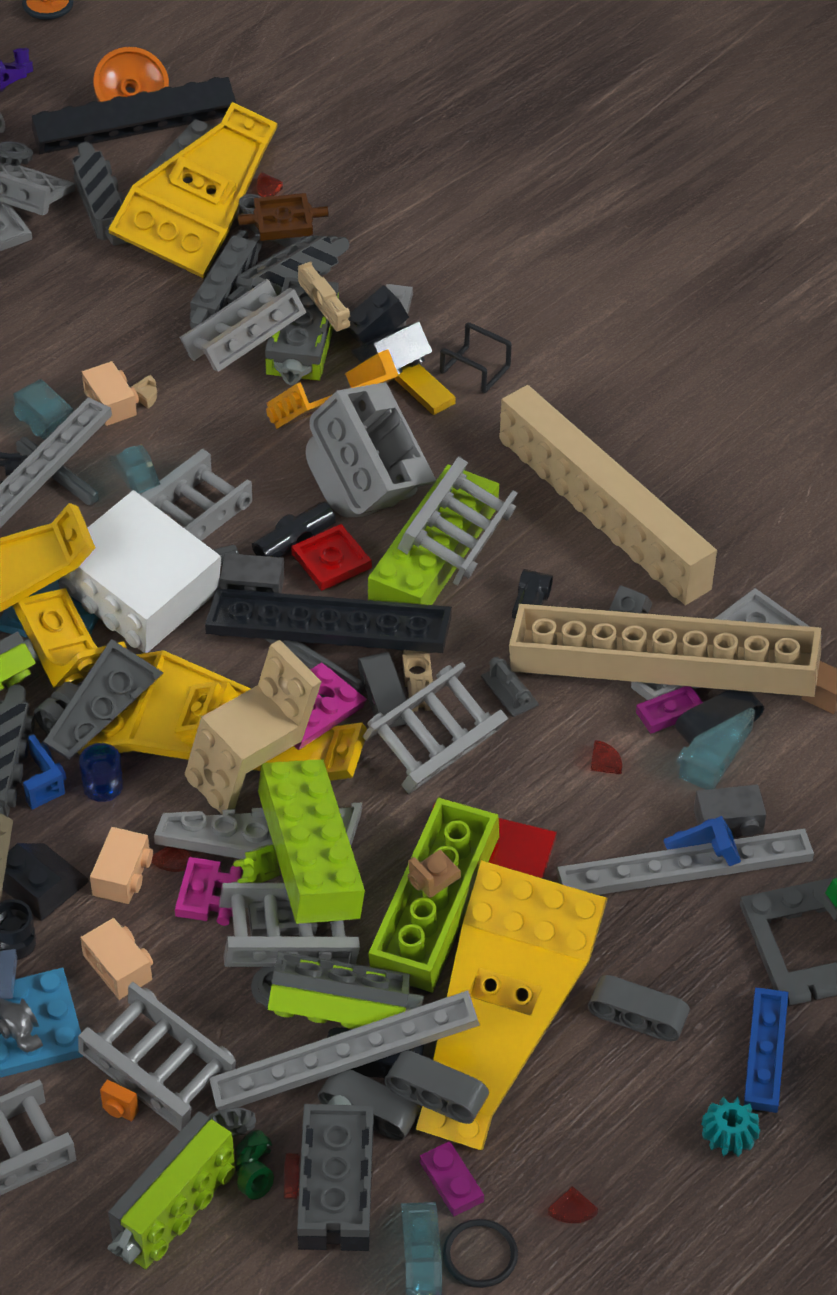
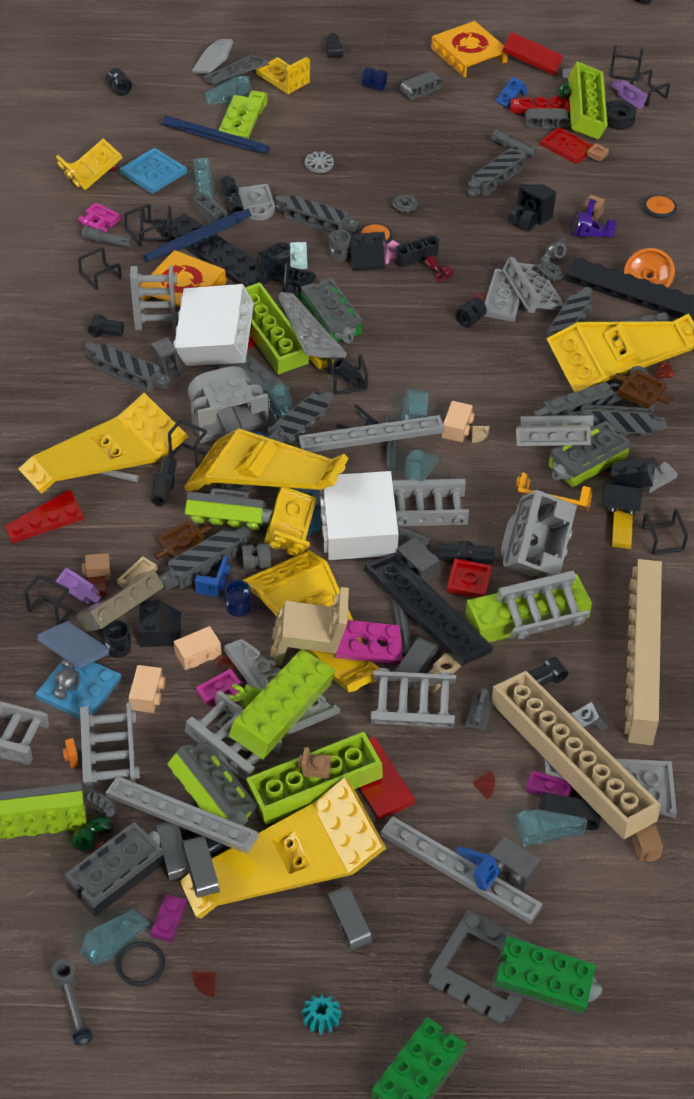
camera: 45 degrees right, 0 degrees up
dark grey wing [43,639,164,760] -> none
tan piece [298,261,350,332] -> none
blue plate [743,987,788,1113] -> none

